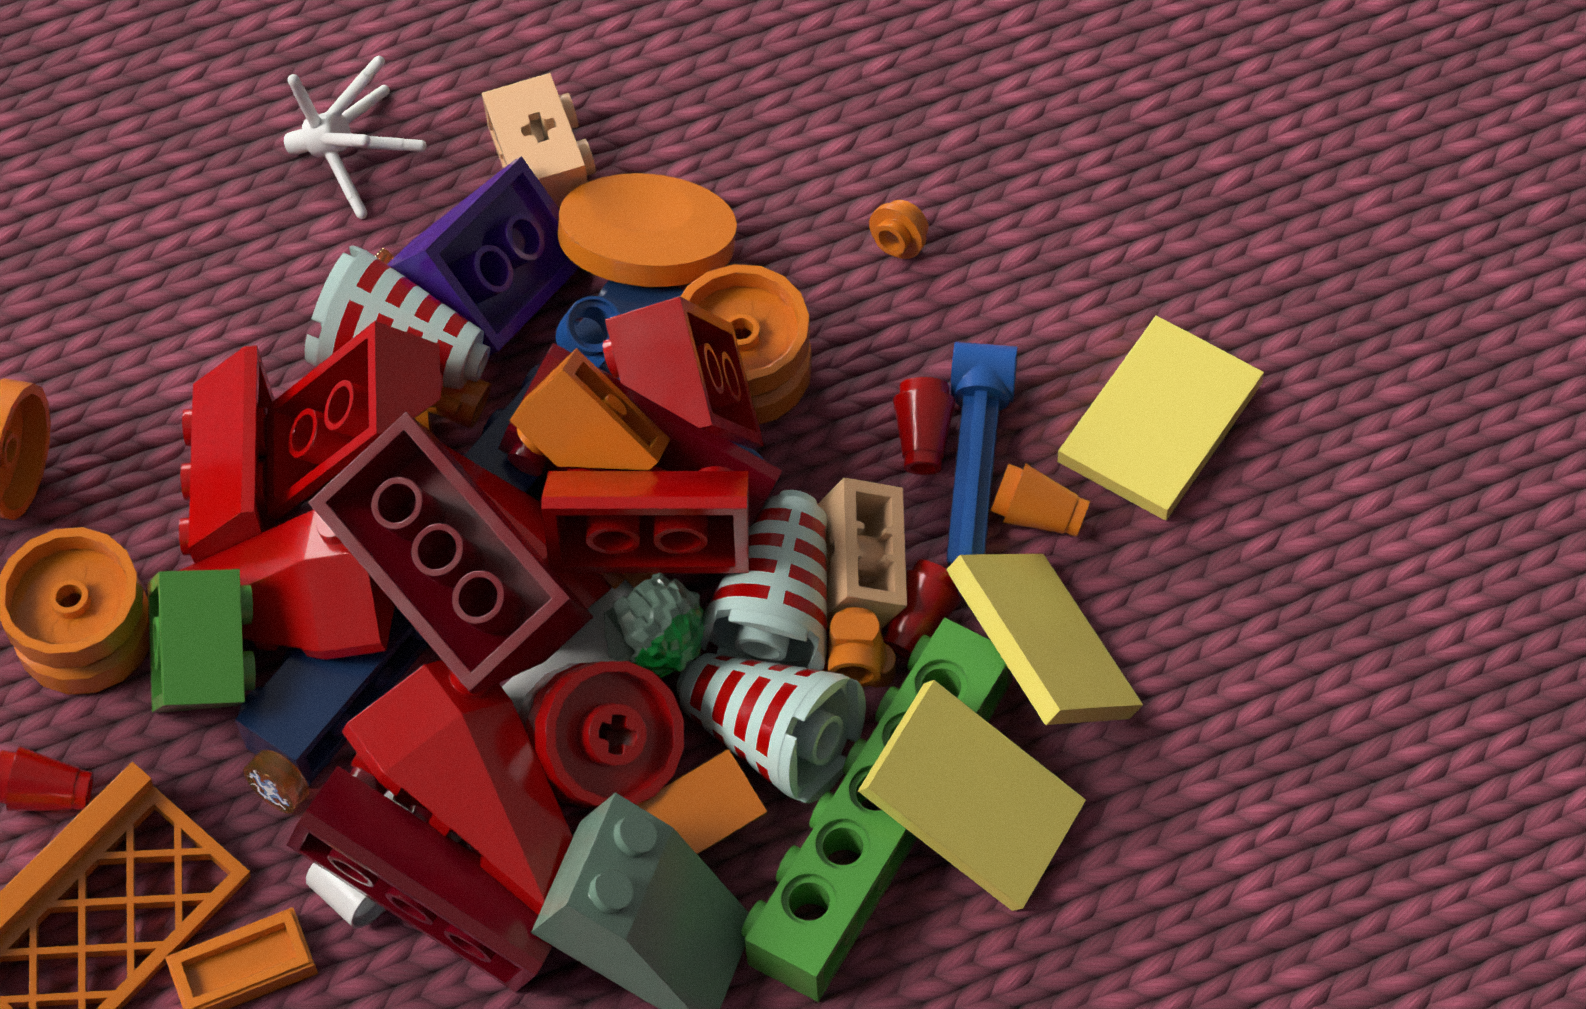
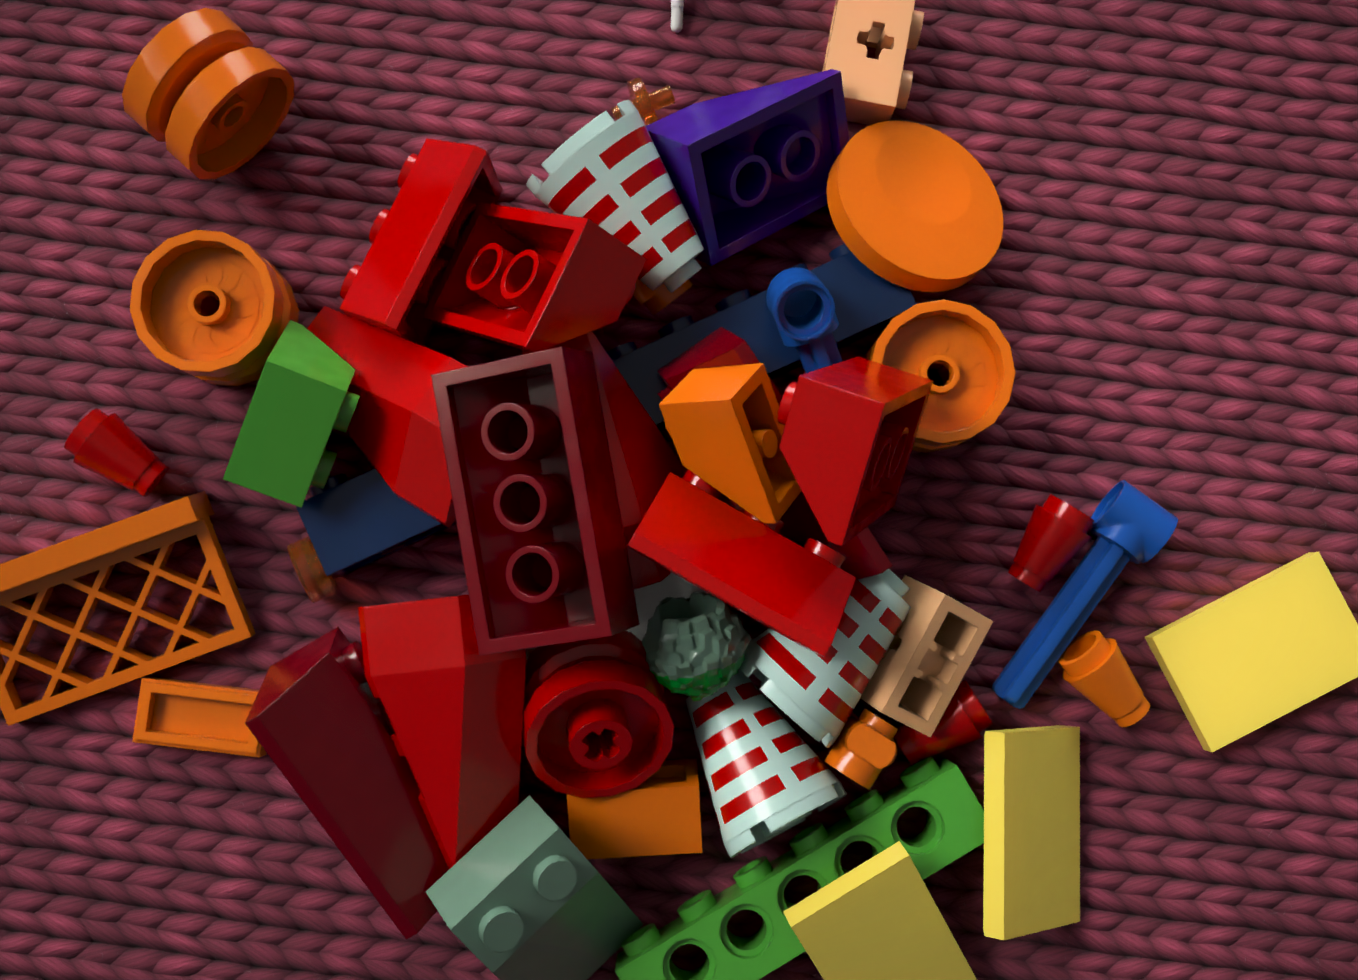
camera: 20 degrees right, 25 degrees up
orange plate [869,200,929,259] -> none

